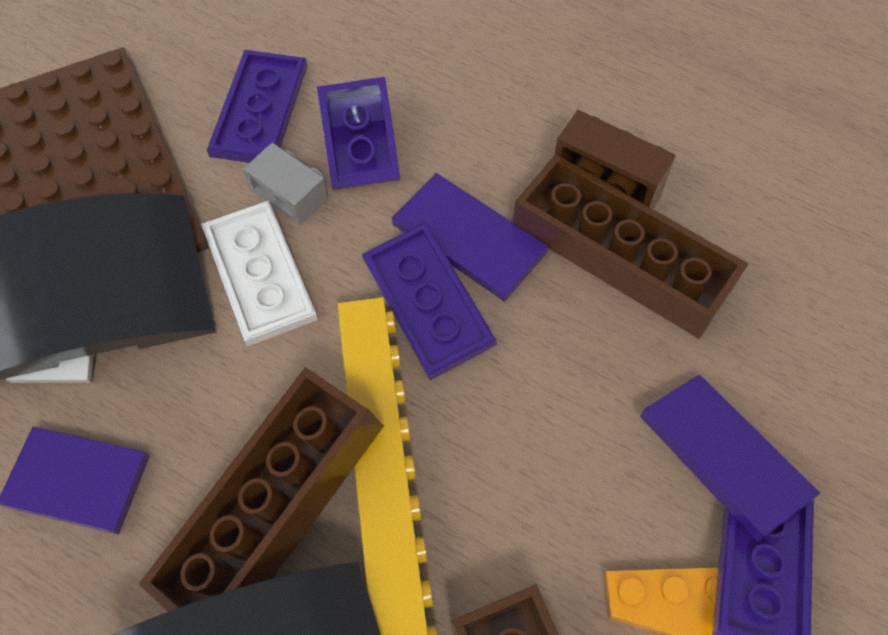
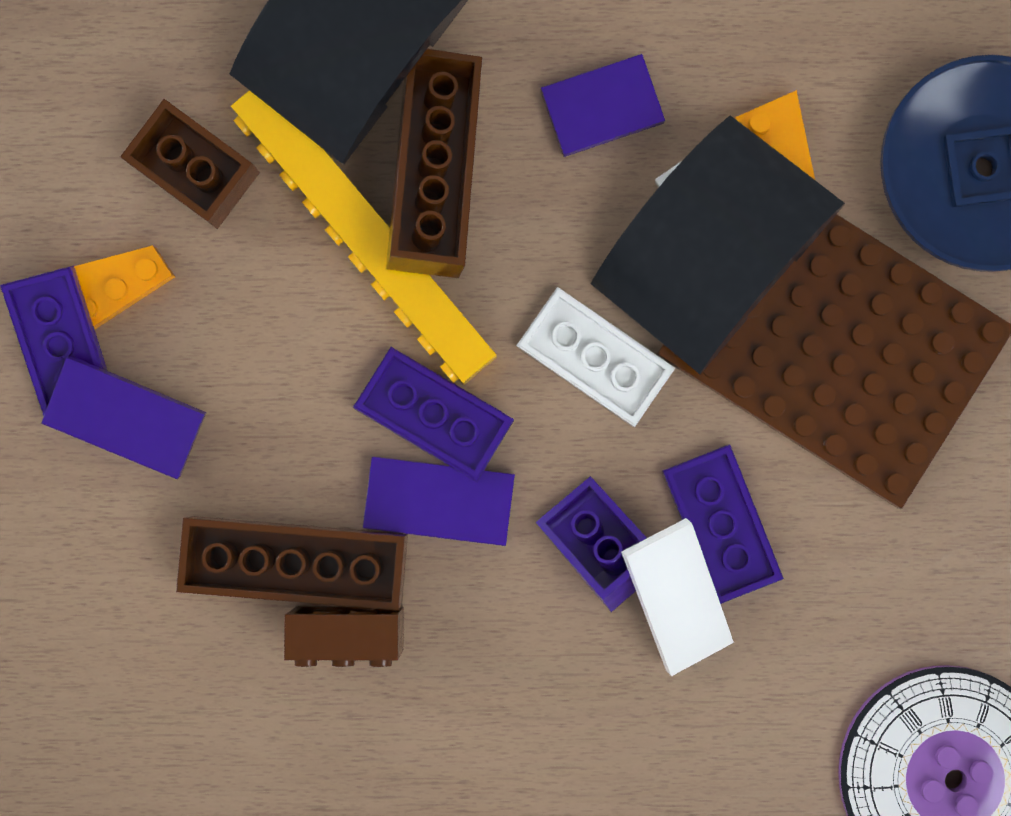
camera: 150 degrees right, 25 degrees up
light grey brick [243,142,328,225] -> none
none -> white tile [621,518,734,676]

